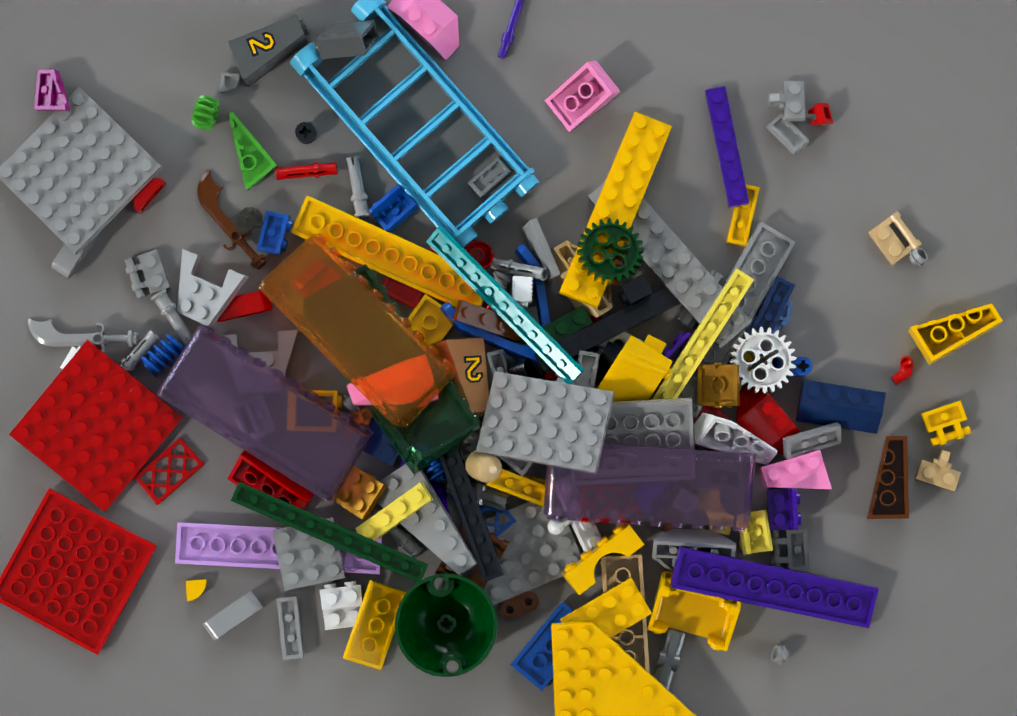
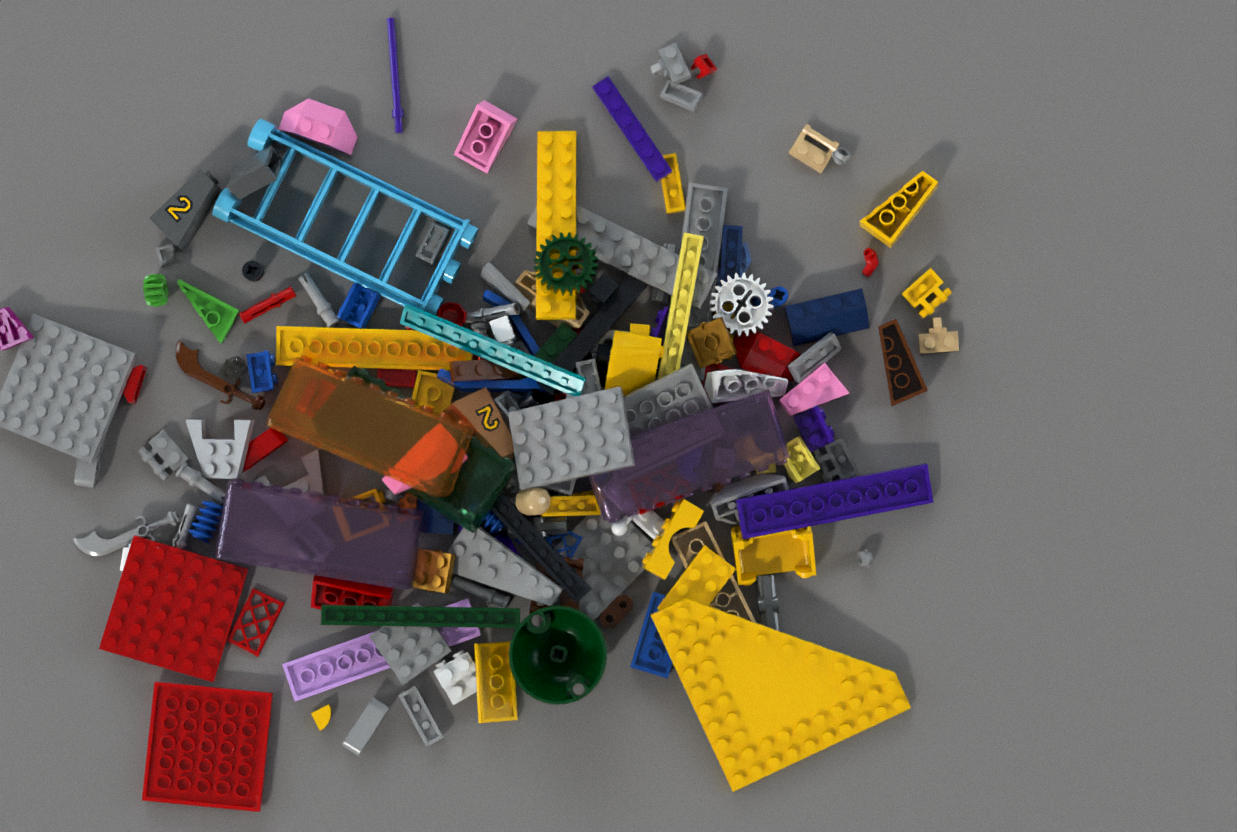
camera: 20 degrees left, 0 degrees up
light yellow plate [355,482,434,541] -> none

